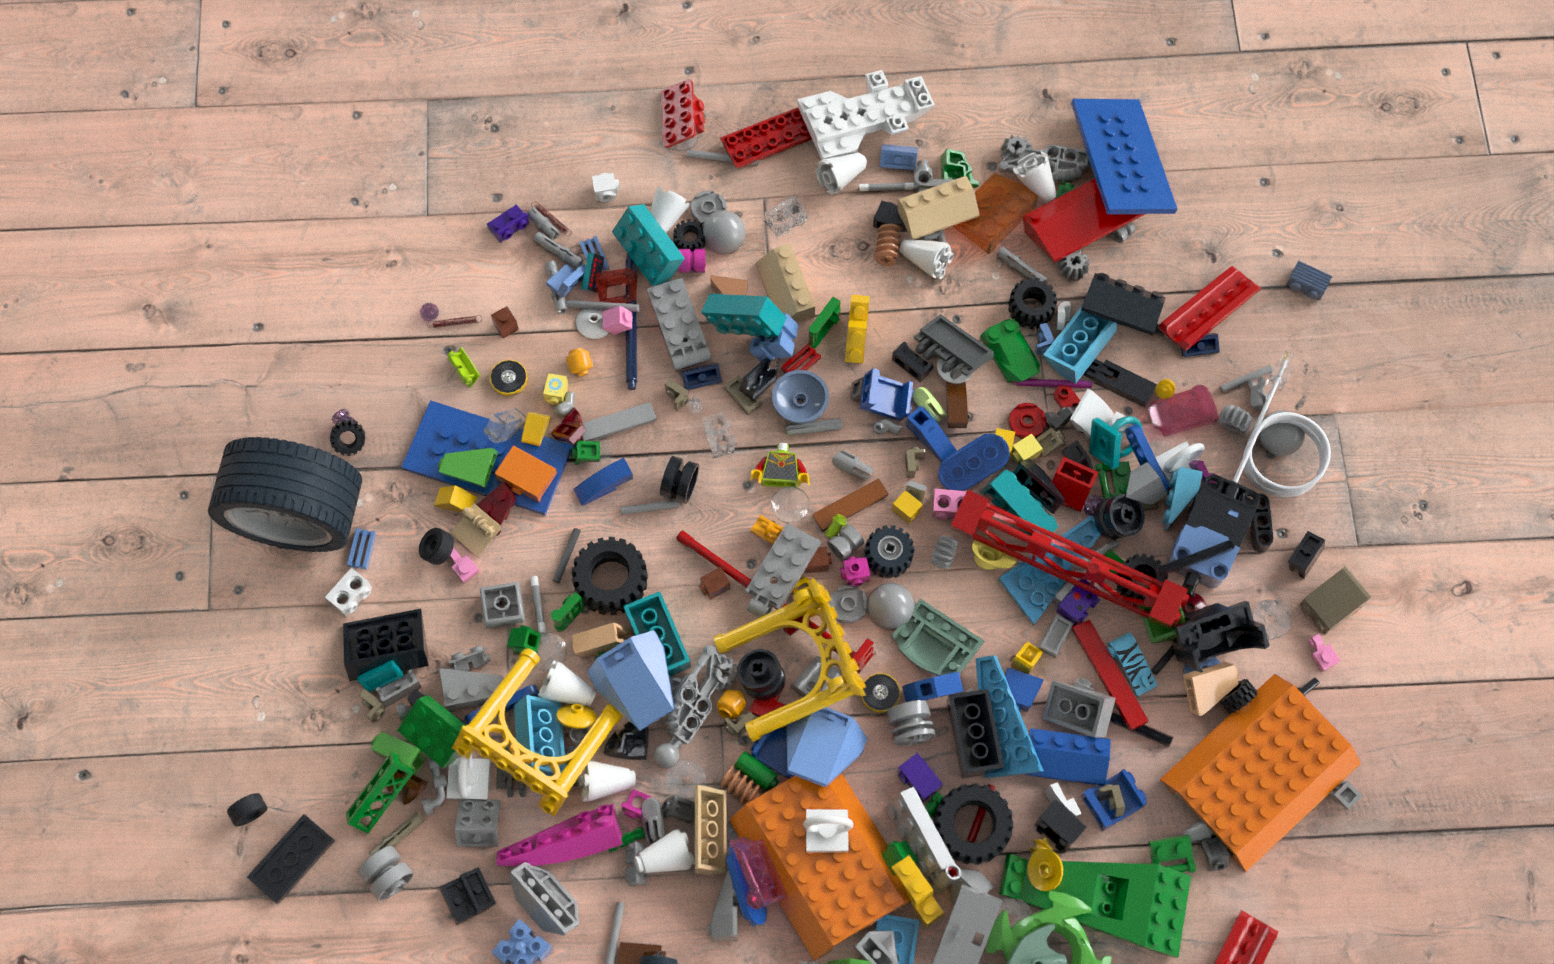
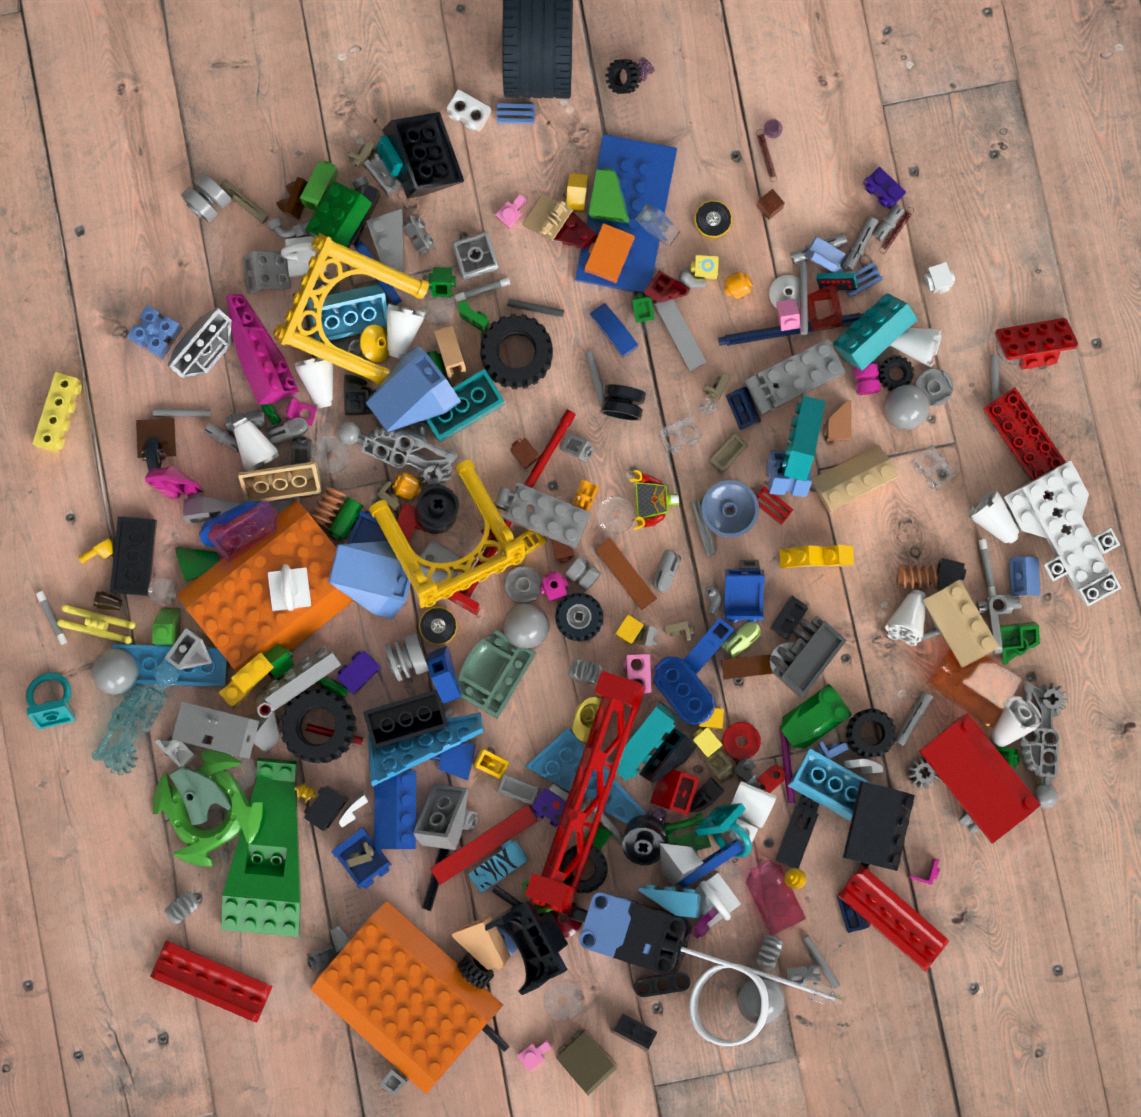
camera: 85 degrees right, 15 degrees up
black tyre [227,793,267,827] -> none
black plate [247,814,335,905] -> none
green fence [346,751,414,834] -> none
black tyre [419,528,454,565] -> none
black slope [439,867,496,925] -> none
lime hinge [447,347,481,388] -> none
yellow slope [521,412,551,447] -> none
black hinge [739,357,778,401] -> none
green container [808,297,841,349] -> none
lime pin [825,514,847,538] -> none
yellow dish [1027,849,1063,891] -> none
blue plate [1071,99,1178,214] -> none
green plate [1148,835,1196,873] -> none
black axle [1155,539,1235,578] -> none
sand blue brick [1286,260,1332,300] -> none
none -> dark pink wedge [145,466,204,499]
none -> green slope [175,547,220,582]
none -> light grey pin [203,422,239,452]
none -> light grey bracket [561,433,594,463]
none -> dark pink bracket [907,858,940,885]

